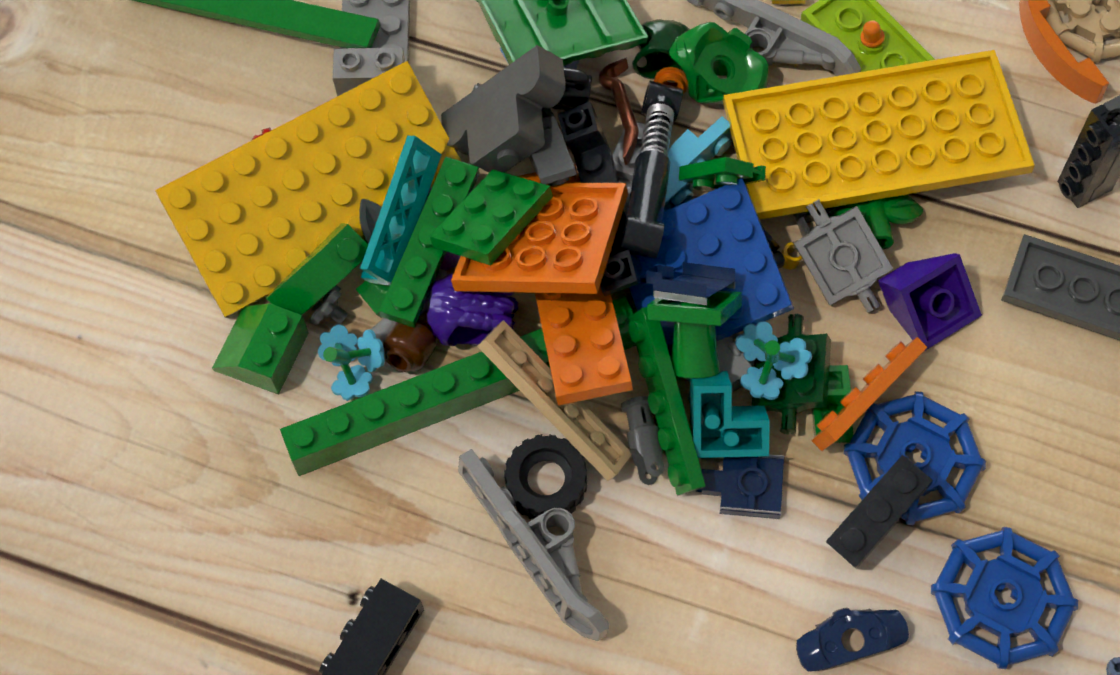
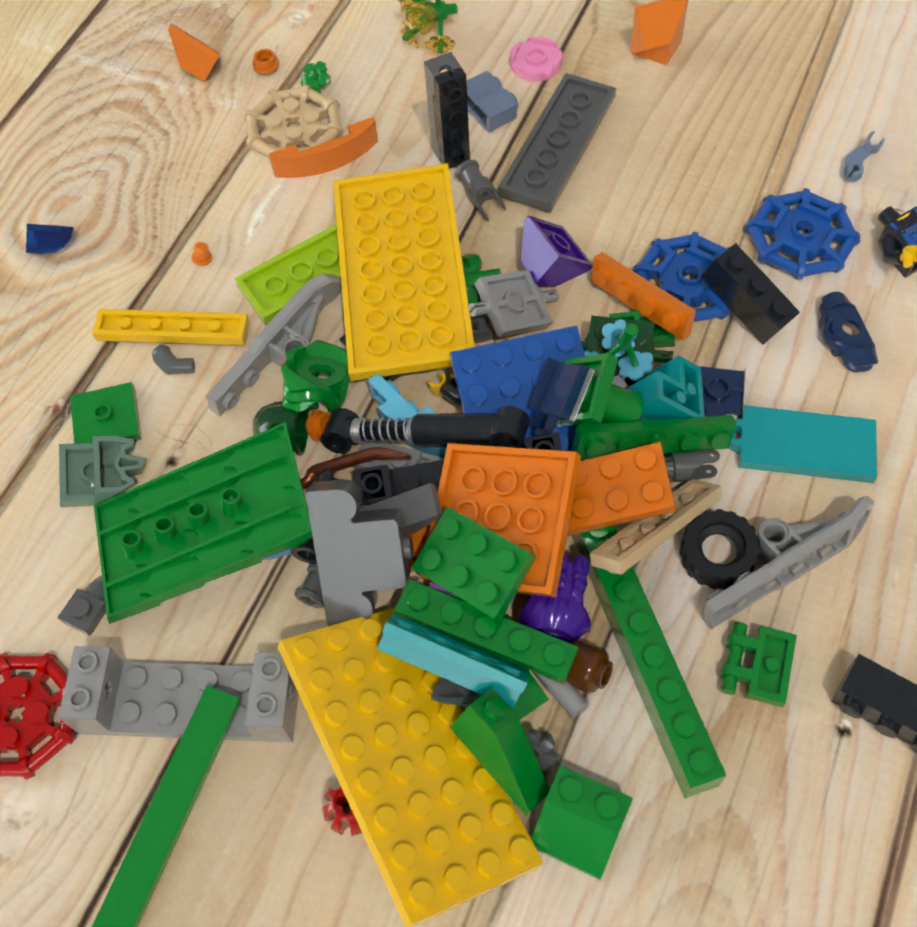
camera: 85 degrees left, 5 degrees down
medium azure plant [318,324,385,401] -> none
green plate [678,157,766,191] -> none
orange piece [860,20,885,48] -> none
none -> dark grey piece [455,159,506,221]
none -> green plate [720,622,797,708]
none -> teal piece [728,405,877,483]

